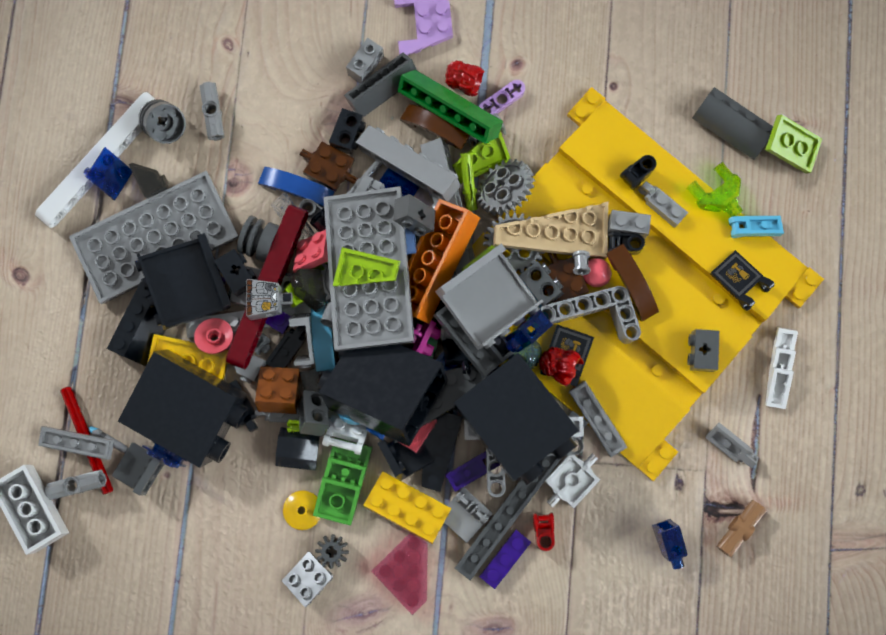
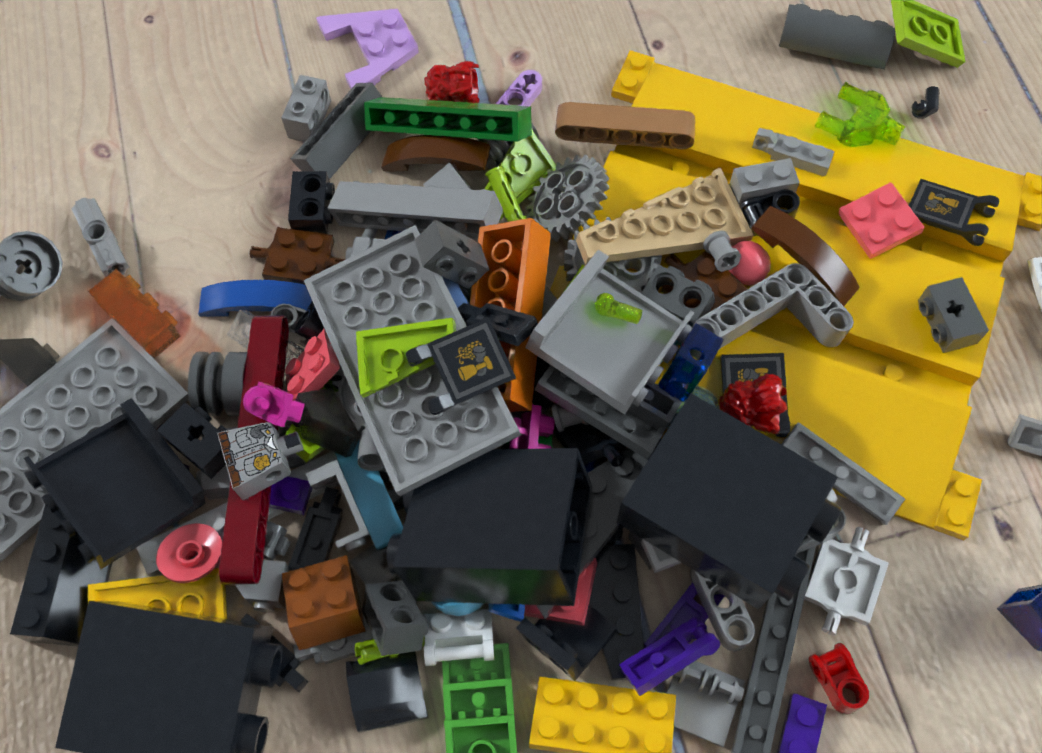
camera: 20 degrees left, 15 degrees down
black piece [620,155,657,190] -> none
medium azure plate [728,216,784,238] -> none
none -> clear orange brick [88,269,181,359]
none -> dark pink hips [243,382,304,427]
none -> black flag [406,318,516,415]
none -> black hinge [458,303,538,346]
none -> medium nougat beam [555,102,696,149]
none -> clear neon green arm [595,293,642,325]
none -> dark purple plate [619,617,721,696]
none -> coral plate [838,182,925,259]
none -> black arm [911,86,940,119]

